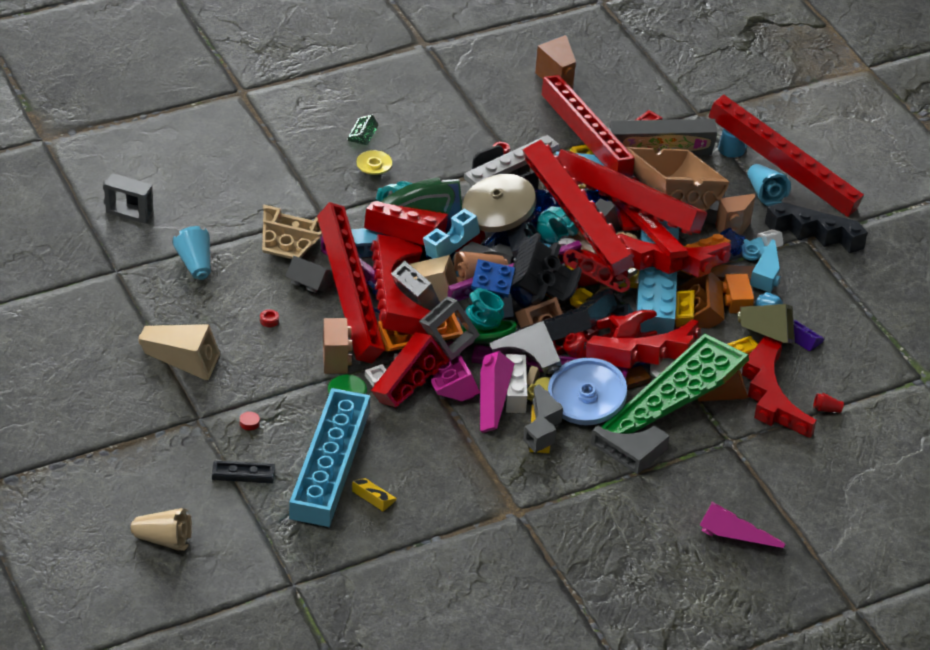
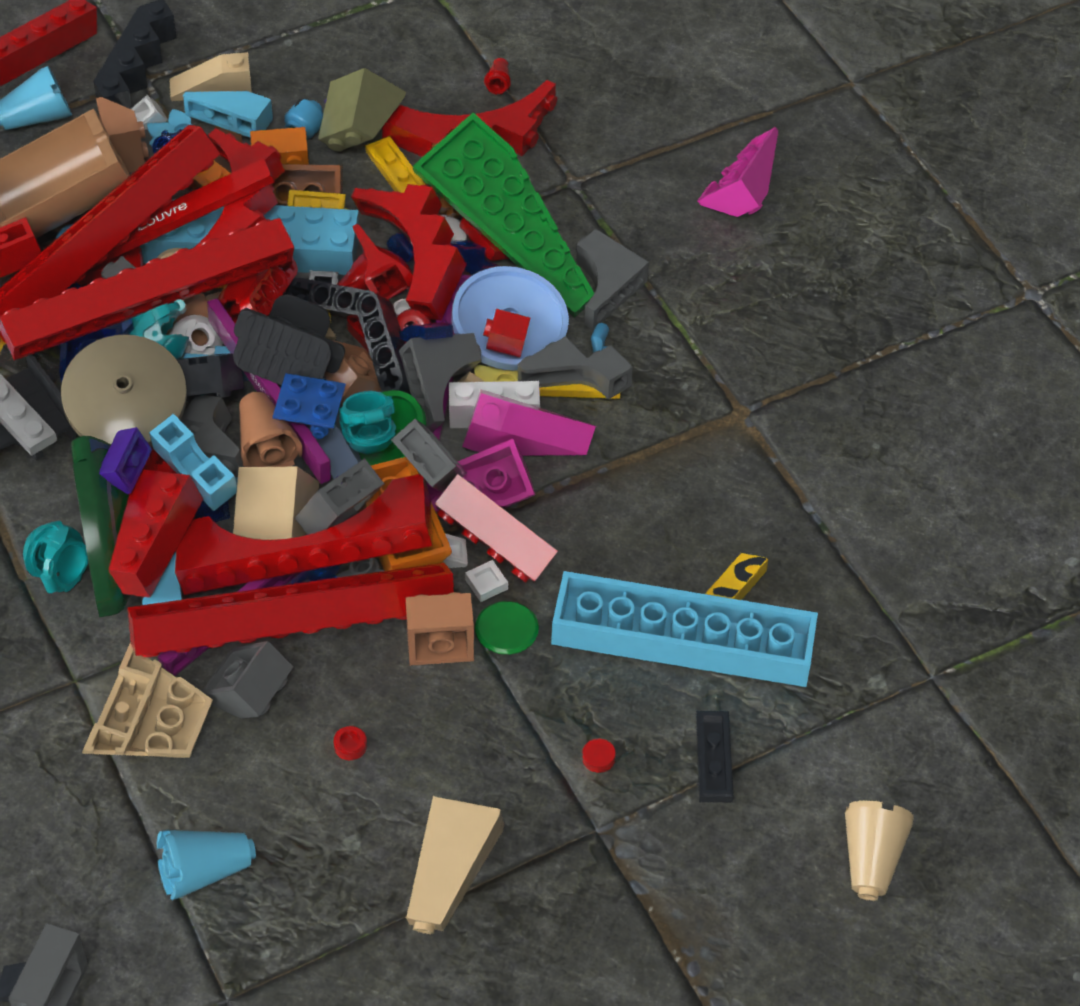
camera: 90 degrees left, 10 degrees up
none -> dark purple slope [99,427,152,494]
none -> tan slope [169,52,252,101]
none -> clear blue slope [400,322,453,342]
none -> clear blue slope [450,240,500,275]
none -> red brick [483,309,530,357]
none -> dark azure arm [591,323,609,353]

